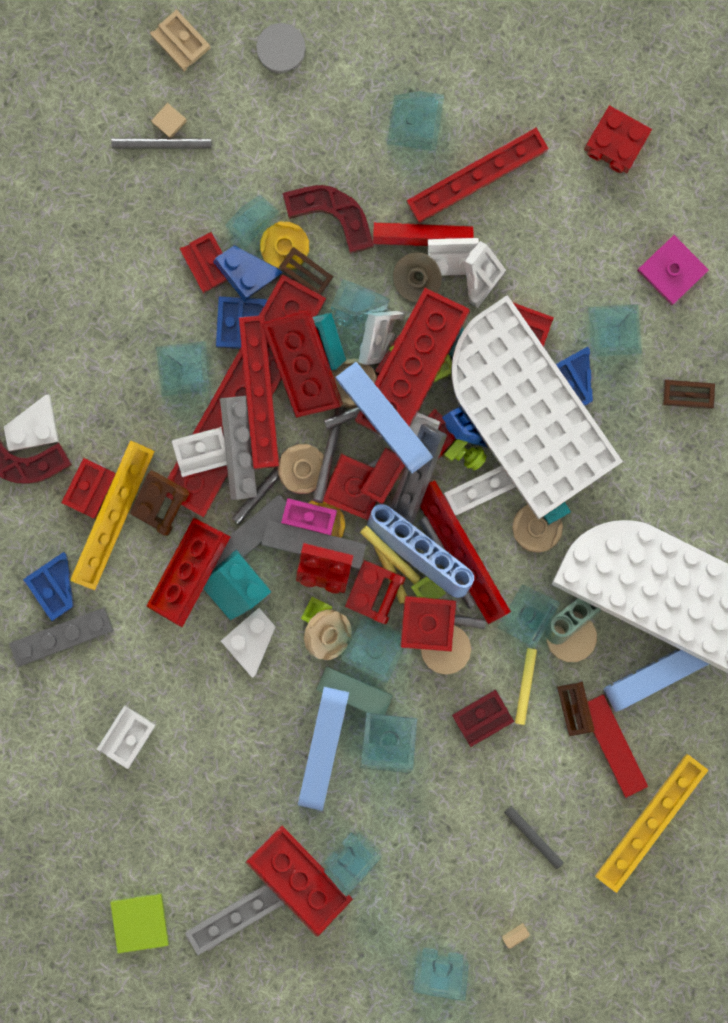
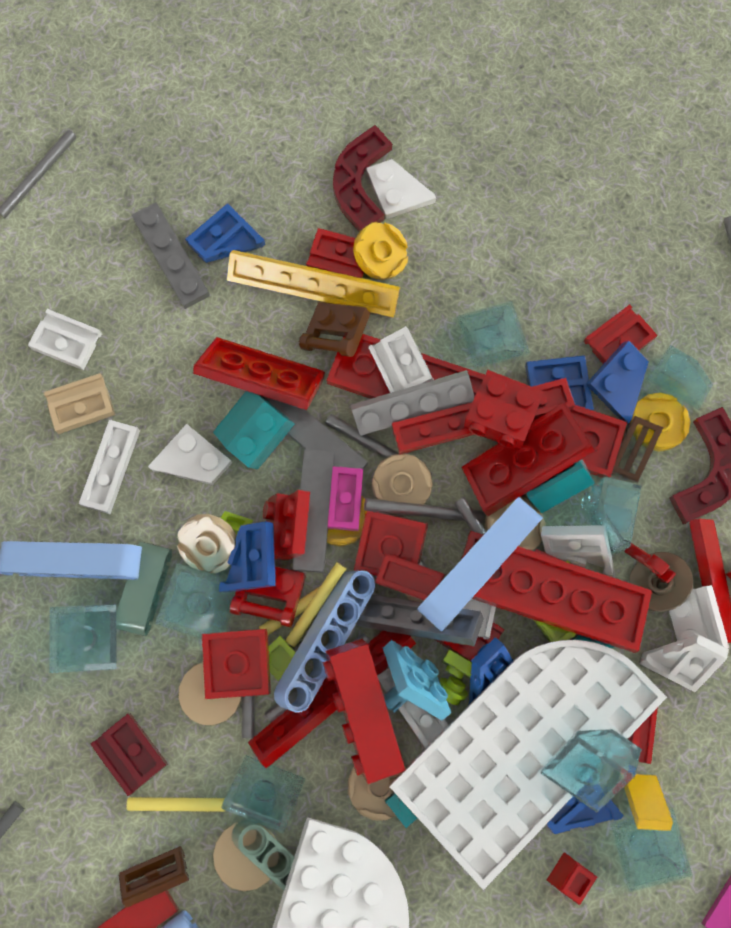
camera: 80 degrees right, 10 degrees down
none -> tan plate [44,373,116,434]
none -> white plate [79,420,140,514]
none -> blue wing [219,521,276,592]
none -> red brick [323,639,406,784]
none -> yellow tile [353,222,408,280]
none -> medium azure plate [383,640,451,720]
none -> red plate [464,369,544,449]
none -> clear light blue slope [540,729,641,813]
none -> red slope [546,852,597,905]
none -> yellow tile [623,773,673,831]
none -> red bar [624,542,676,583]

